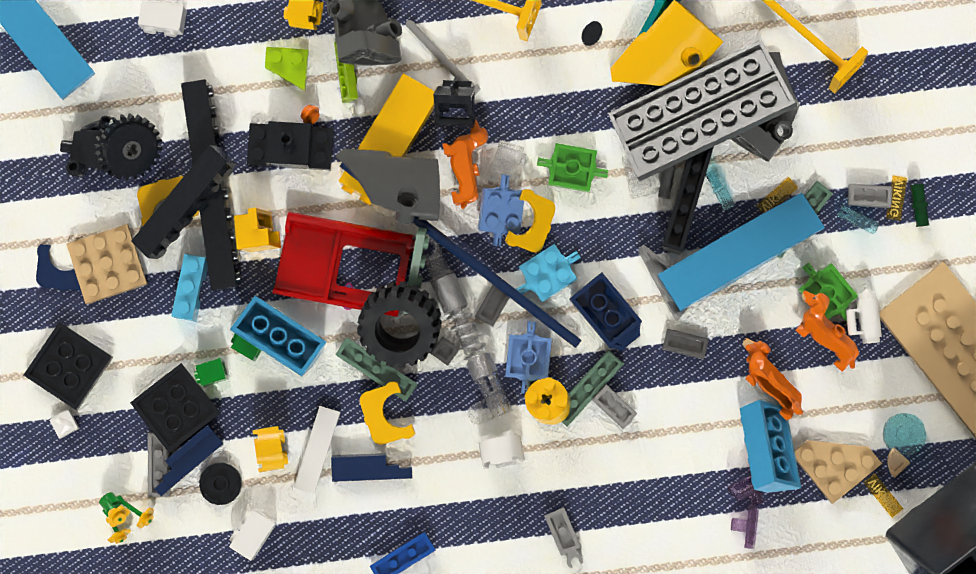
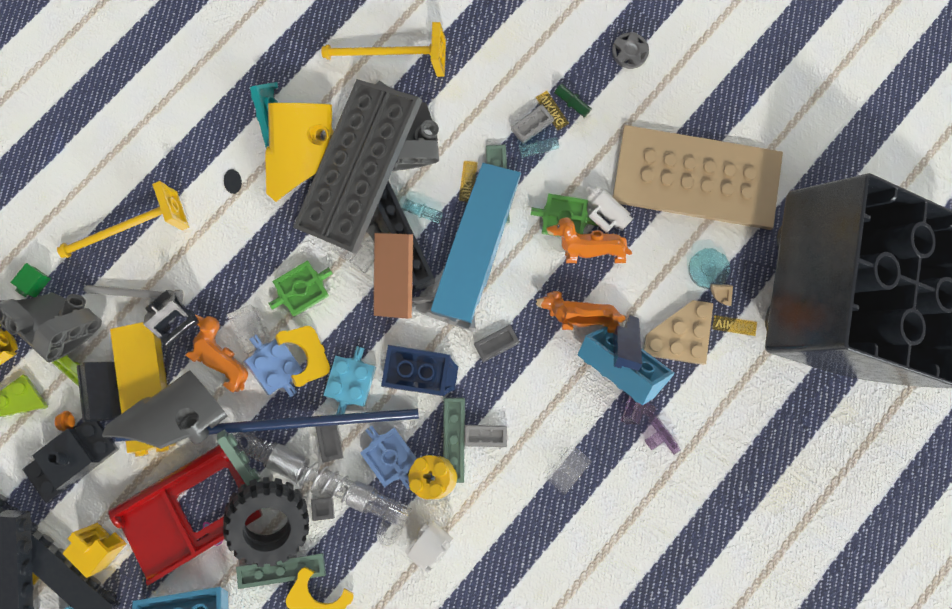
camera: 40 degrees left, 5 degrees down
light grey plate [544,507,583,568] -> none
none -> black piece [77,362,122,422]
none -> nougat tile [374,233,413,319]
none -> clear brick [544,445,592,495]
none -> dark blue piece [613,315,642,371]

